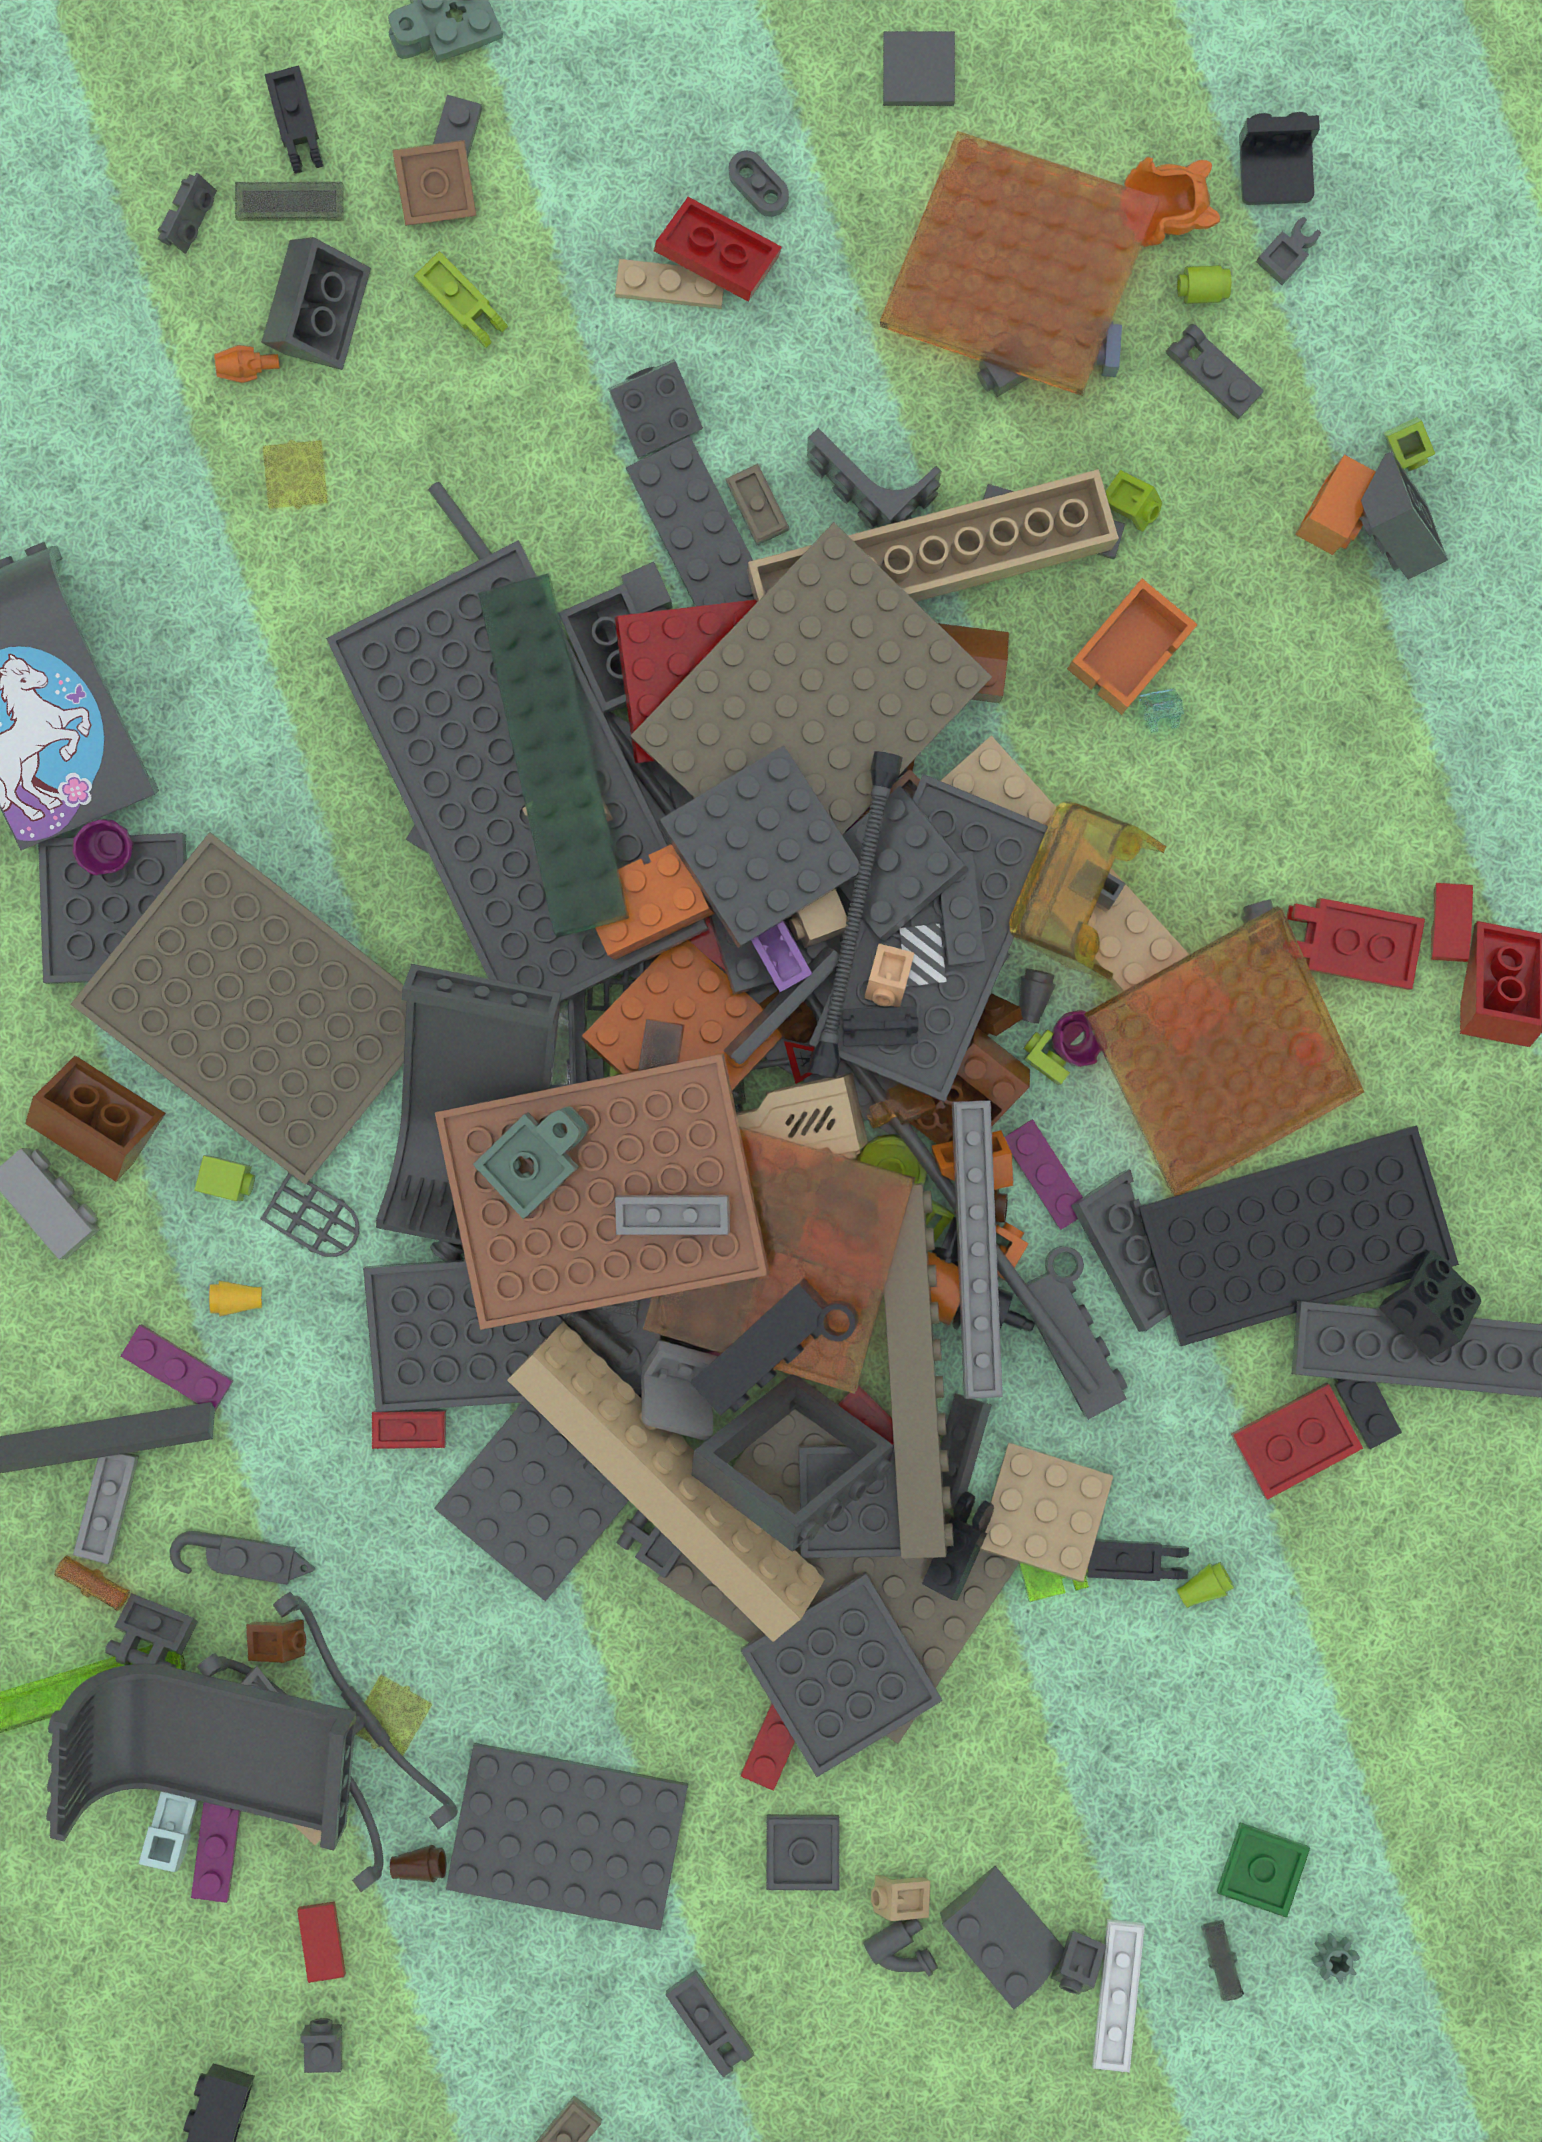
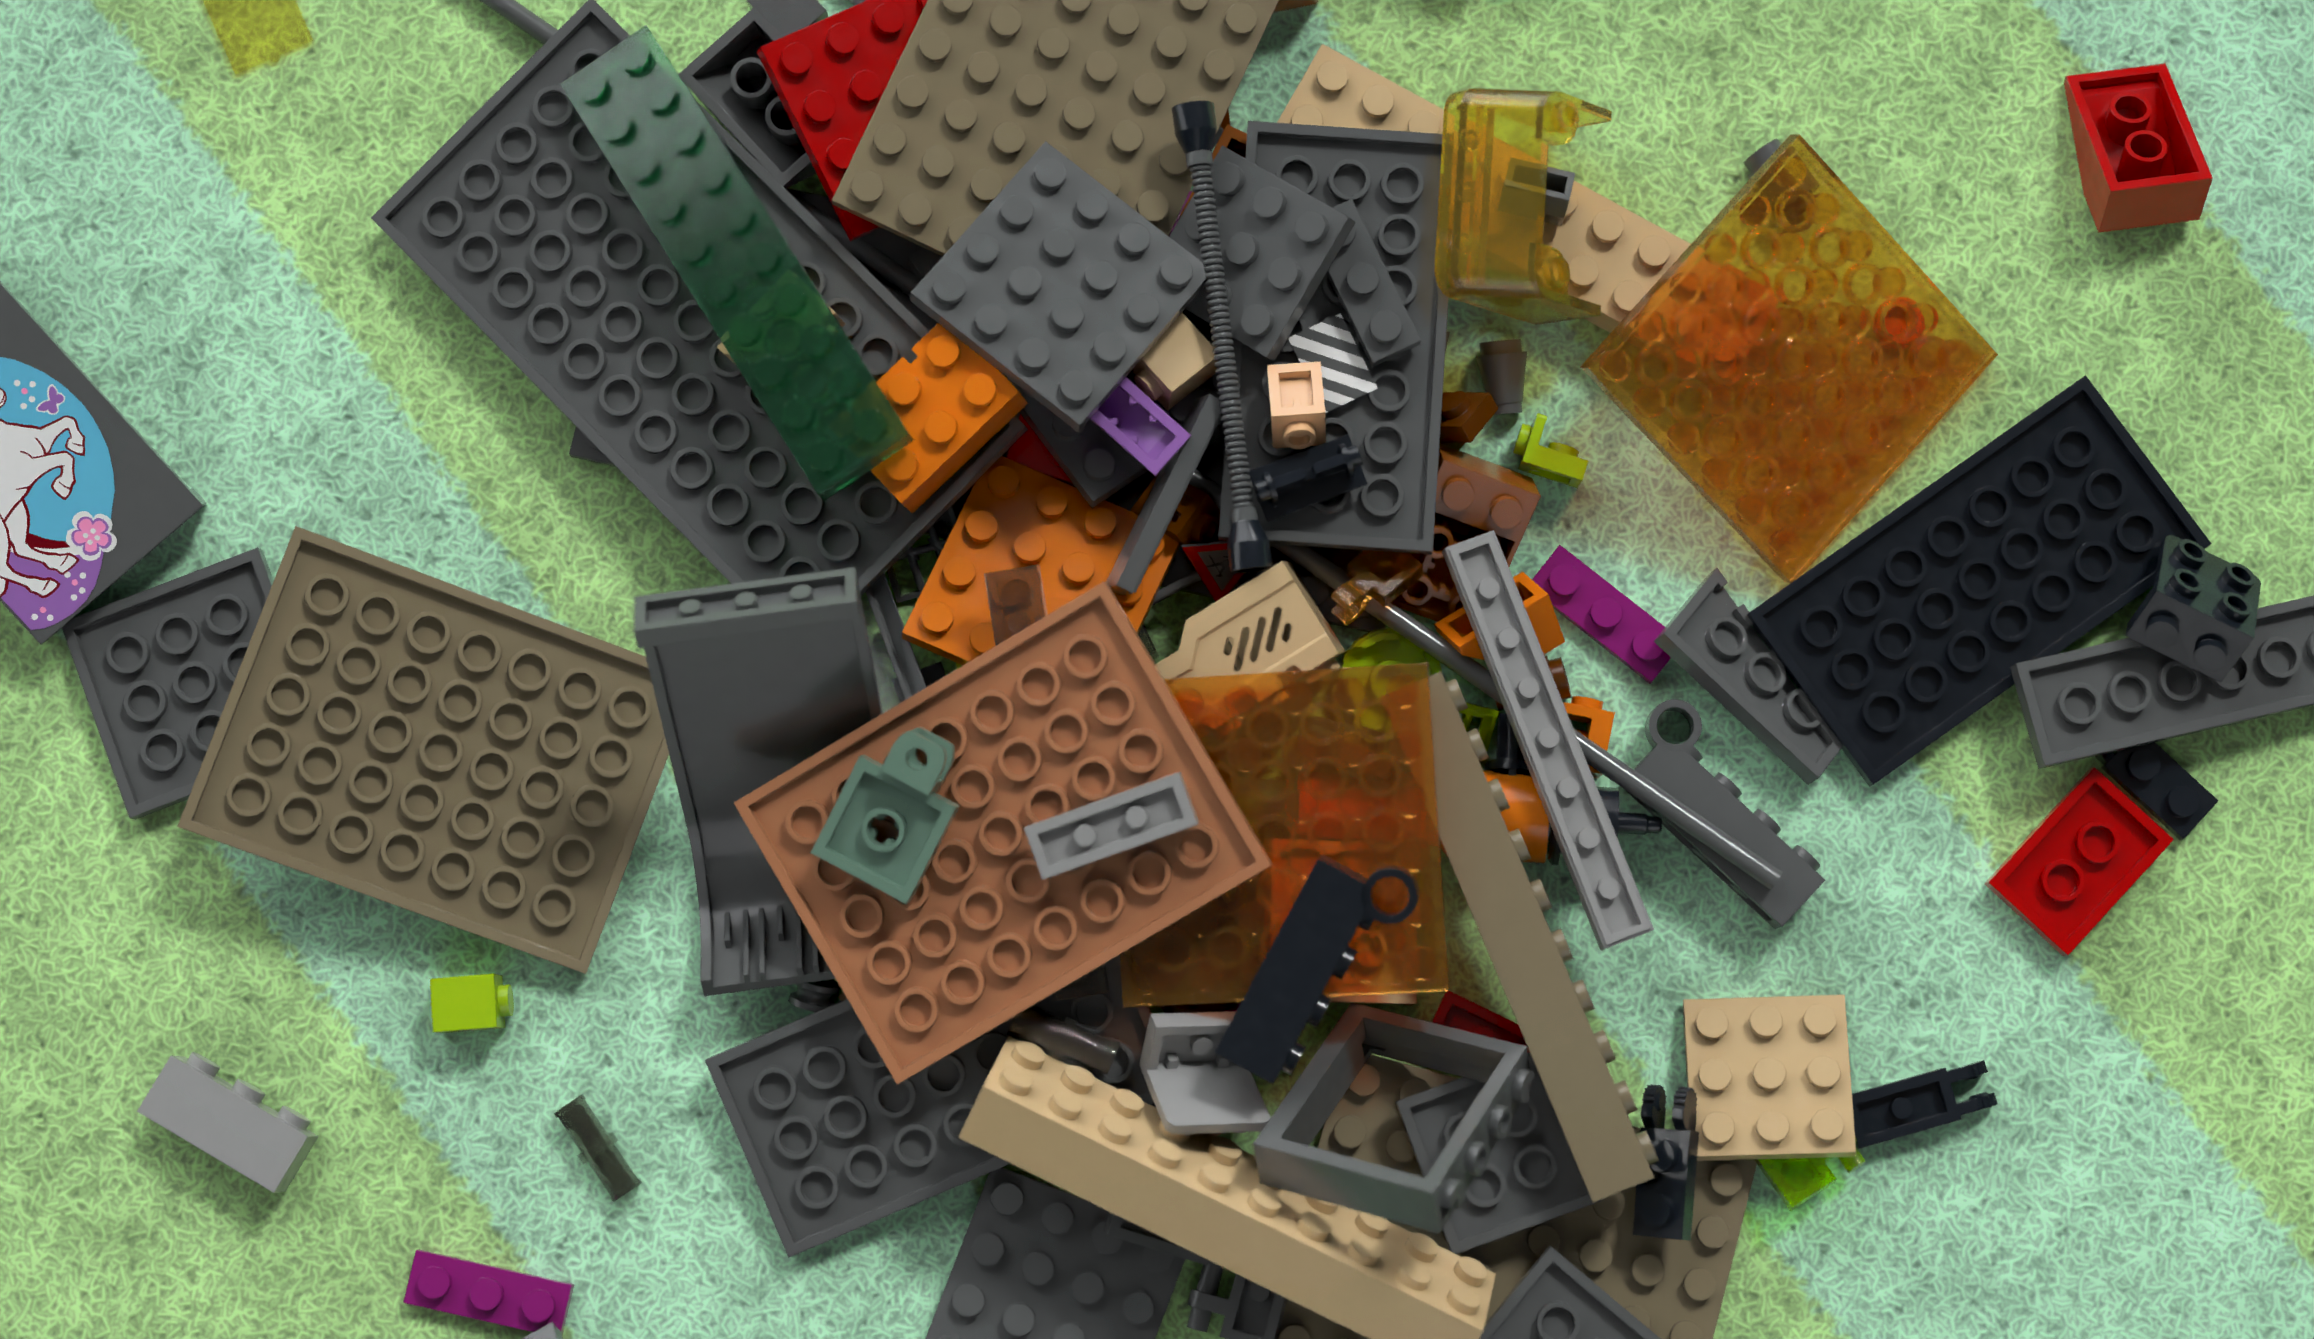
camera: 15 degrees left, 5 degrees down
dark orange slope [25,1056,166,1182] -> none
magenta hair [72,819,133,876] -> none
yellow cone [209,1281,262,1317] -> none
dark grey window [260,1173,359,1257] -> none
red plate [372,1410,446,1449] -> none
dark grey plate [941,1393,992,1509] -> none
magenta hair [1052,1010,1106,1067] -> none
lime cone [1177,1562,1234,1608] -> none
red tile [1280,898,1425,990] -> none
red slope [1431,883,1473,962] -> none
none -> clear smoke pin [554,1094,642,1202]

